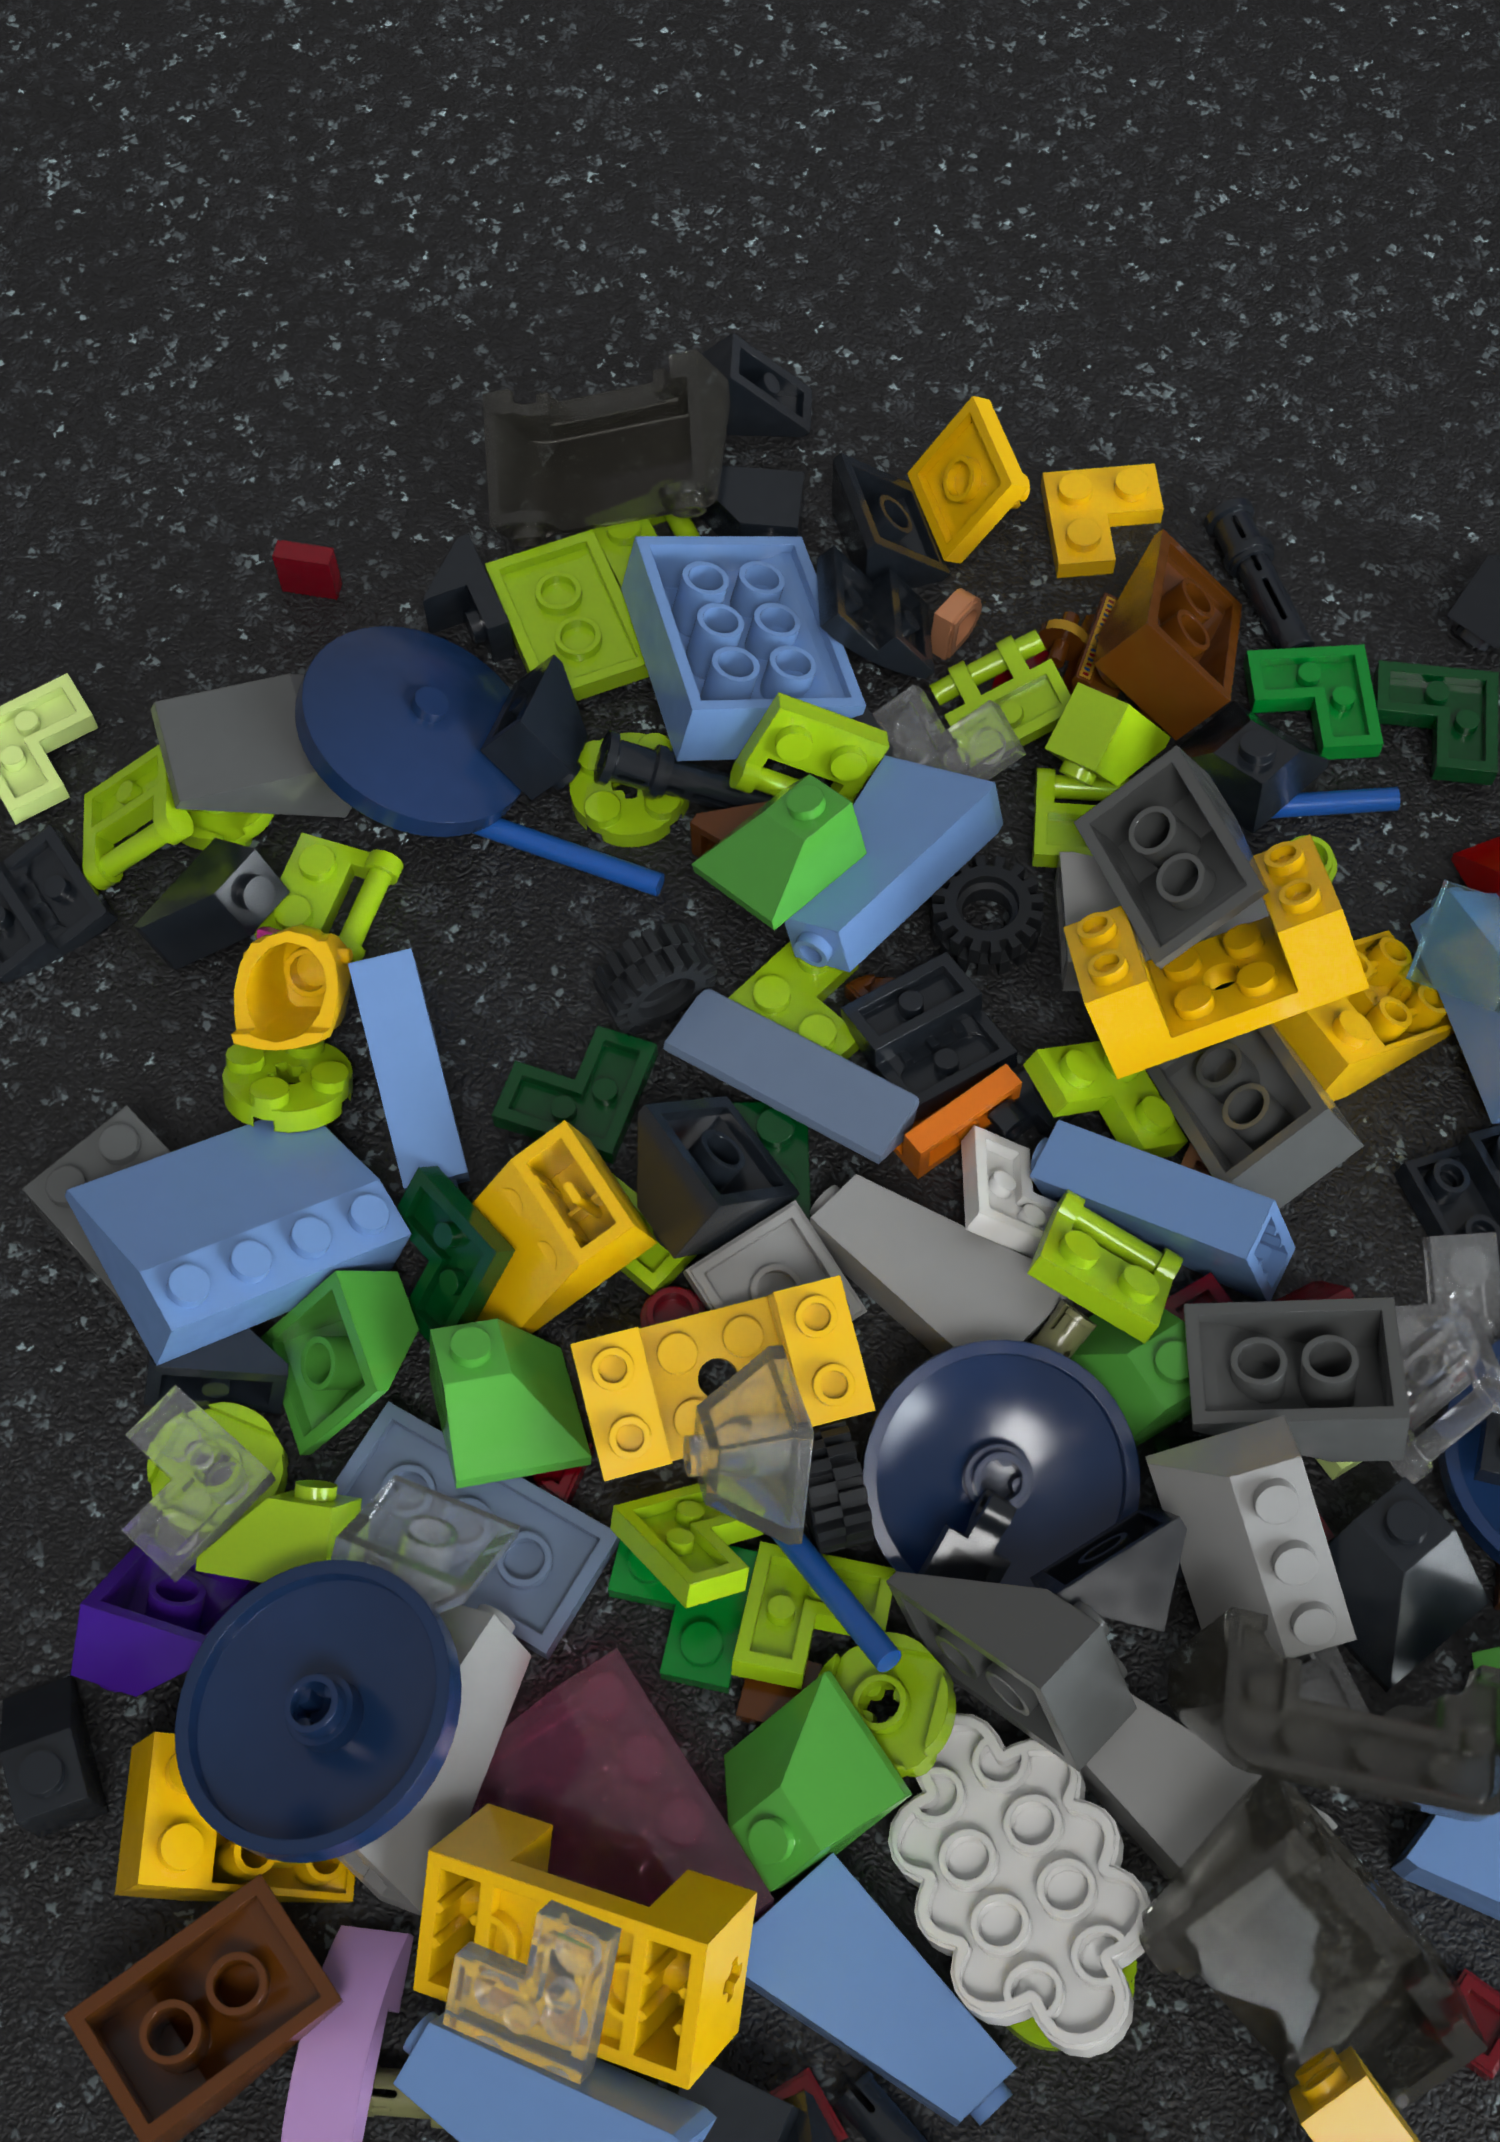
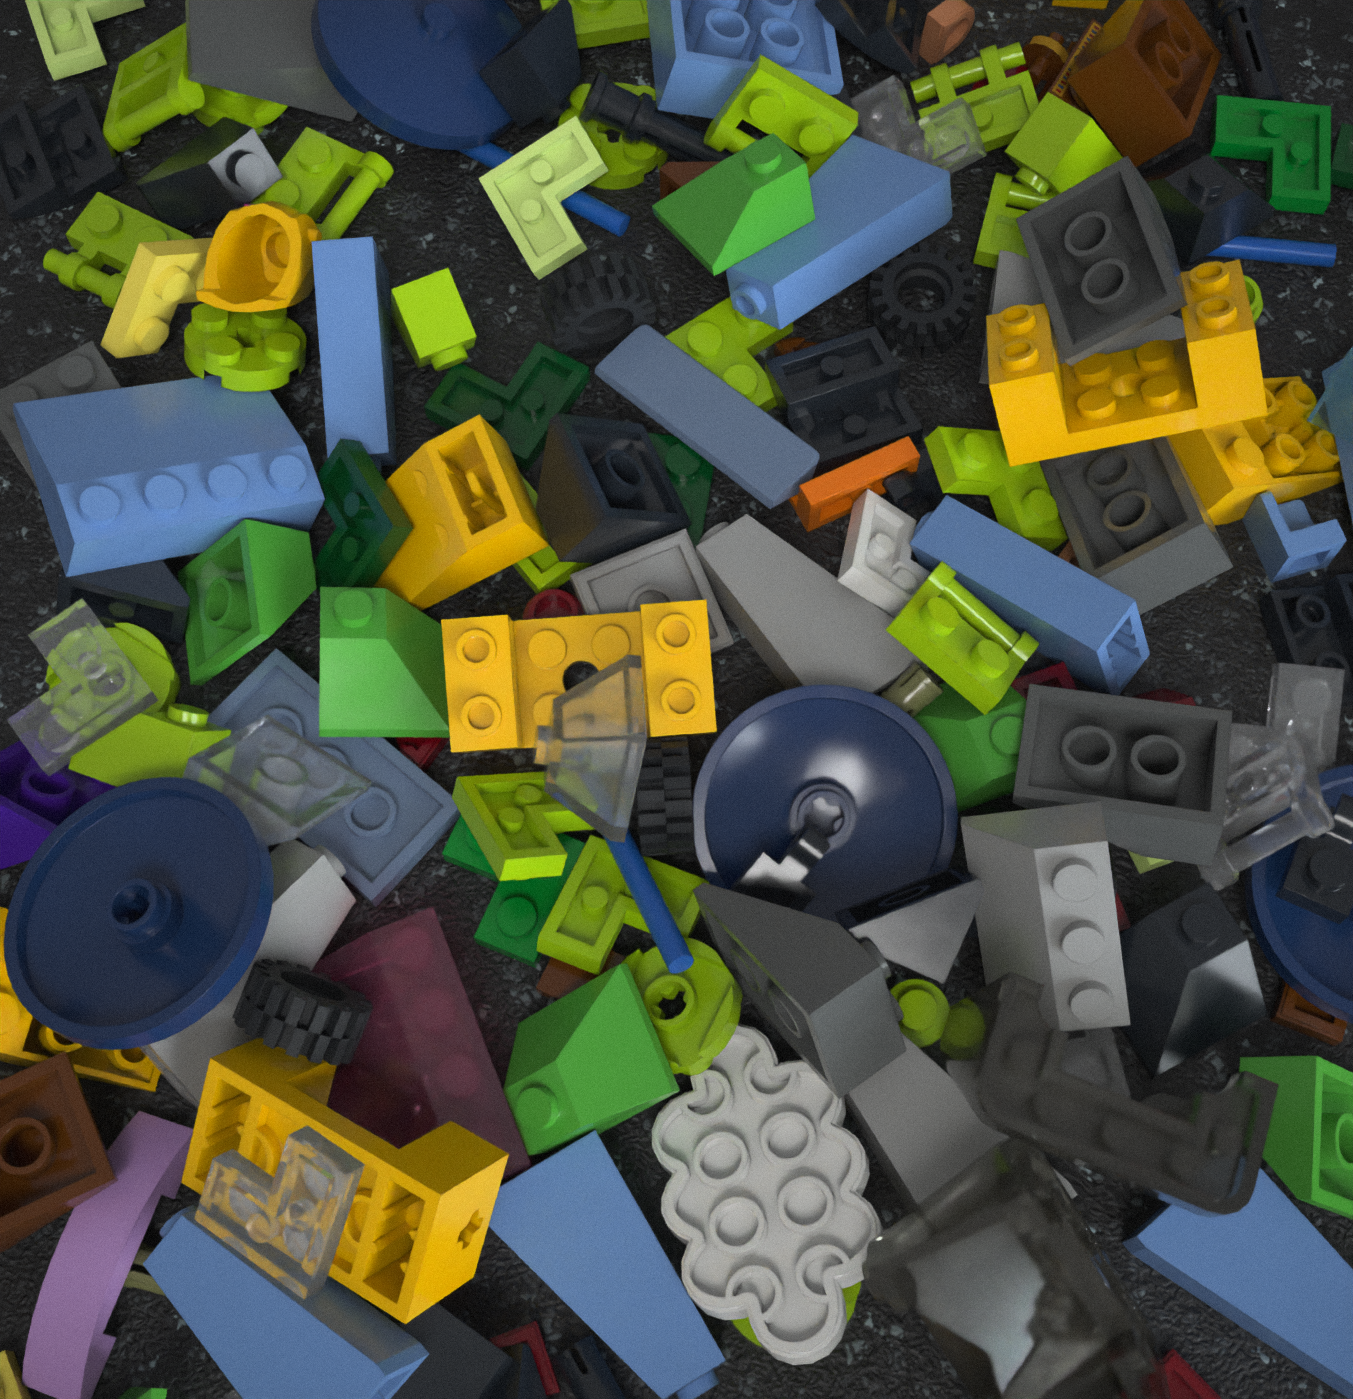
camera: 10 degrees right, 5 degrees up
none -> lime plate [43,192,194,310]
none -> light yellow plate [100,238,213,359]
none -> black tyre [233,959,373,1065]
none -> lime slope [390,268,477,371]
none -> yellowish green plate [478,116,609,280]
none -> lime plate [890,979,950,1048]
none -> medium blue panel [1242,491,1347,583]

